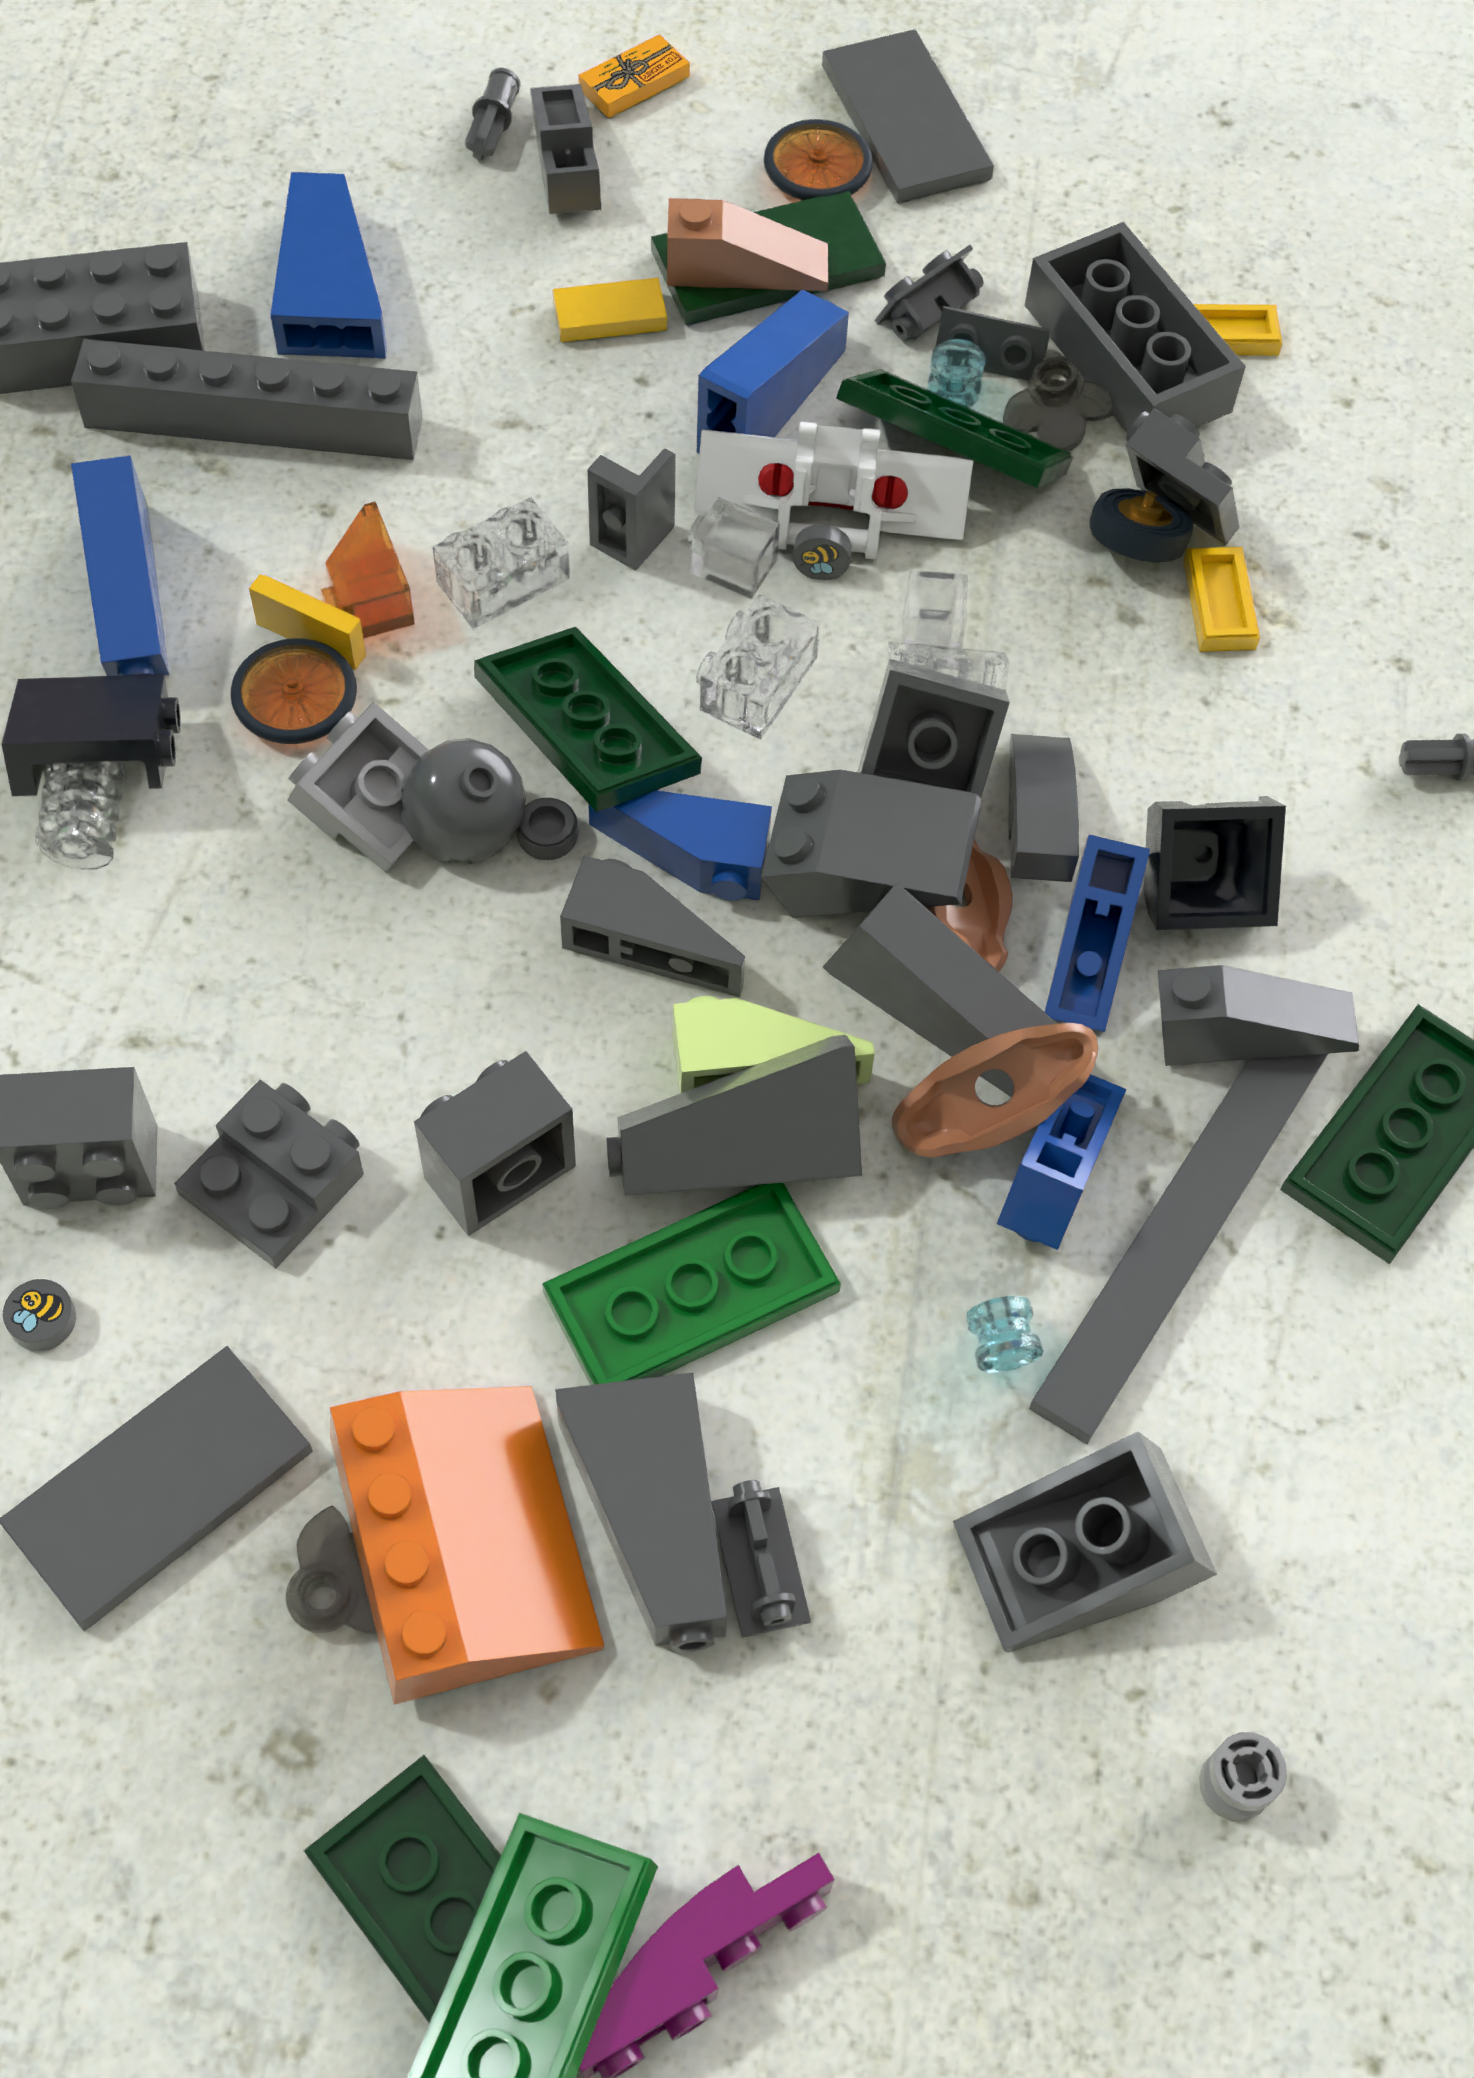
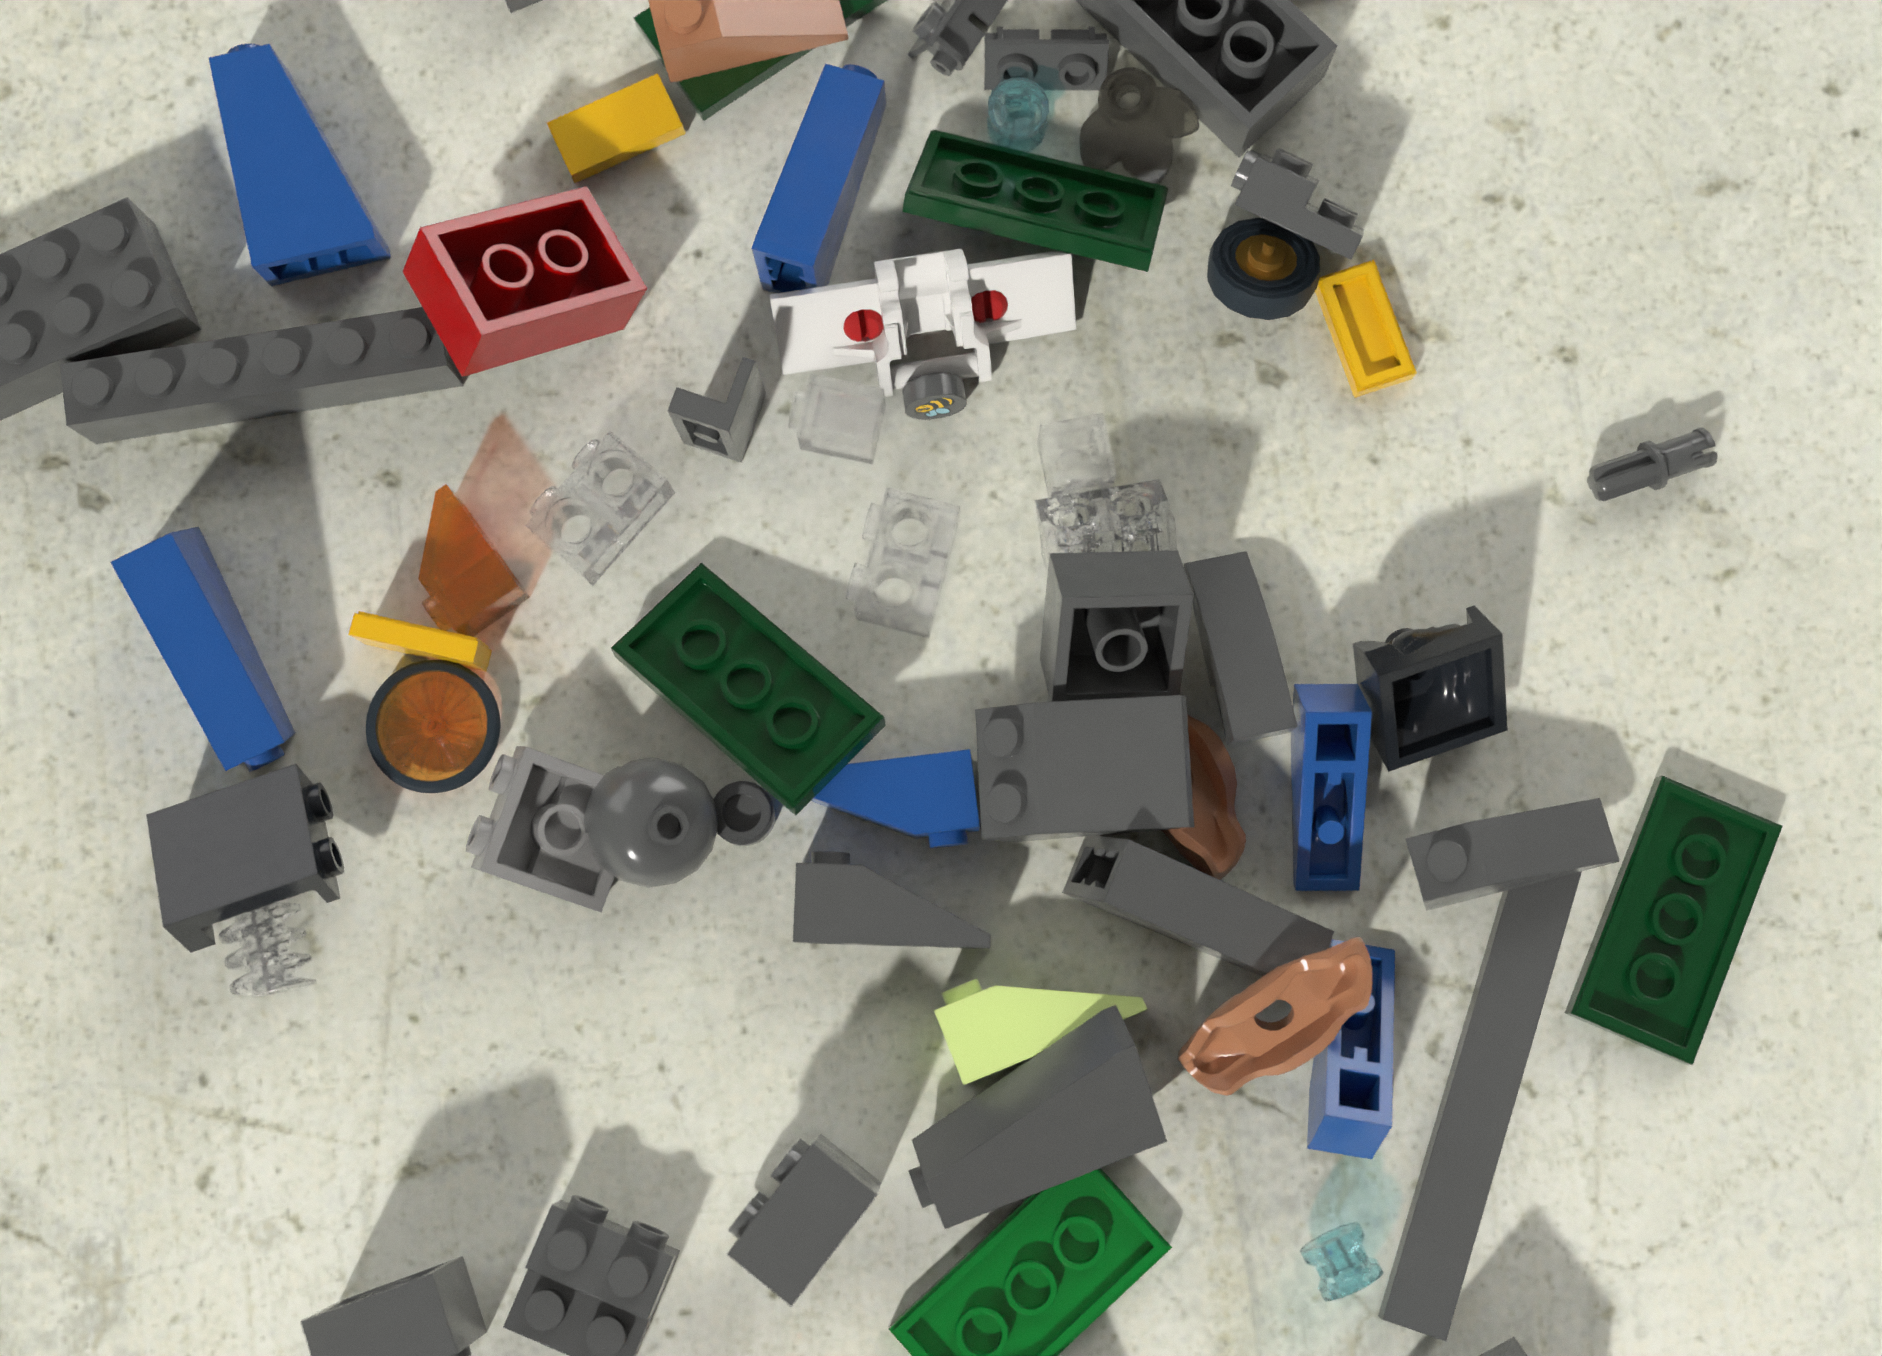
camera: 10 degrees left, 20 degrees up
none -> red brick [402,186,647,377]

